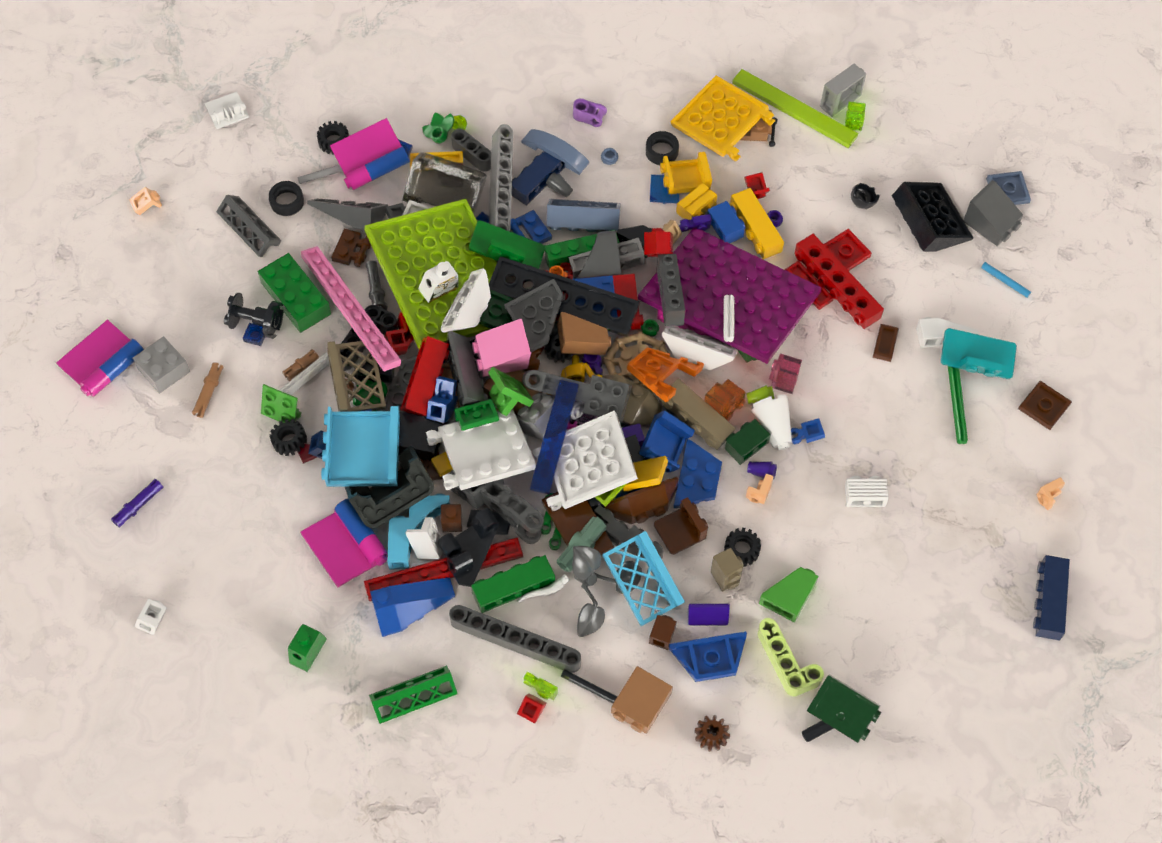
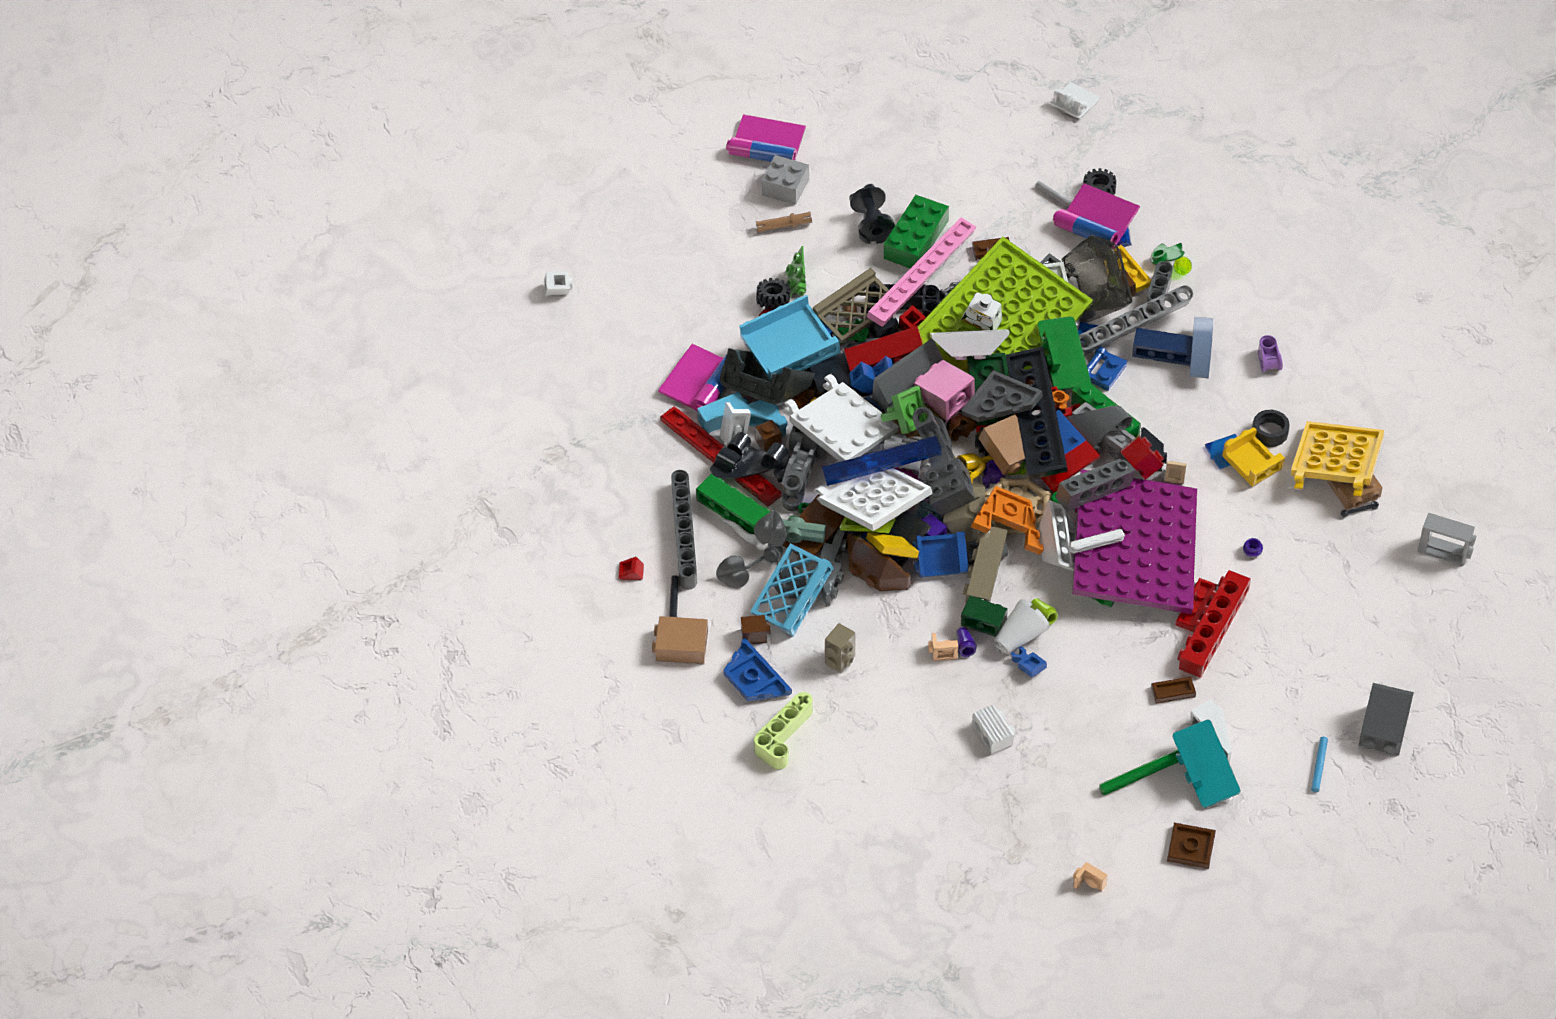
camera: 65 degrees right, 10 degrees down
dark purple pin [111,479,164,528] -> none
light nougat bracket [129,187,162,215] -> none
dark grey fence [216,195,281,257] -> none
clear blue plate [243,323,265,346] -> none
black tyre [269,181,304,216] -> none
white axle [280,352,329,395] -> none
medium nougat pin [282,349,319,381] -> none
green torso [288,624,327,672] -> none
dark grey wedge [307,198,388,232] -> none
green fence [369,665,458,724] -> none
blue wedge [370,577,455,637] -> none
green bracket [454,399,499,431] -> none
clear neon green plate [523,672,558,701] -> none
dark grey cone [546,172,573,197] -> none
sand blue slope [546,199,621,232] -> none
sand blue plate [601,148,618,165] -> none
reddish brown bracket [654,497,708,555] -> none
blue wing [673,439,722,509] -> none
yellow brick [676,183,717,220] -> none
dark purple plate [679,214,712,232] -> none
dark purple slope [688,604,730,626] -> none
reddish brown gear [694,715,730,752] -> none
clear orange brick [704,379,746,421] -> none
blue brick [708,201,746,243] -> none
black tyre [724,528,761,567] -> none
yellow brick [729,188,784,259] -> none
lime tile [732,69,859,149] -> none
red bracket [744,172,770,199] -> none
bright green slope [759,567,819,623] -> none
clear pink brick [769,353,802,394] -> none
dark green piece [802,674,882,743] -> none
red plate [824,228,872,271] -> none
clear neon green brick [845,101,866,131] -> none
black hair [851,183,880,209] -> none
black slope [891,182,973,252] -> none
sand blue tile [986,171,1031,205] -> none
dark blue brick [1033,555,1070,641] -> none

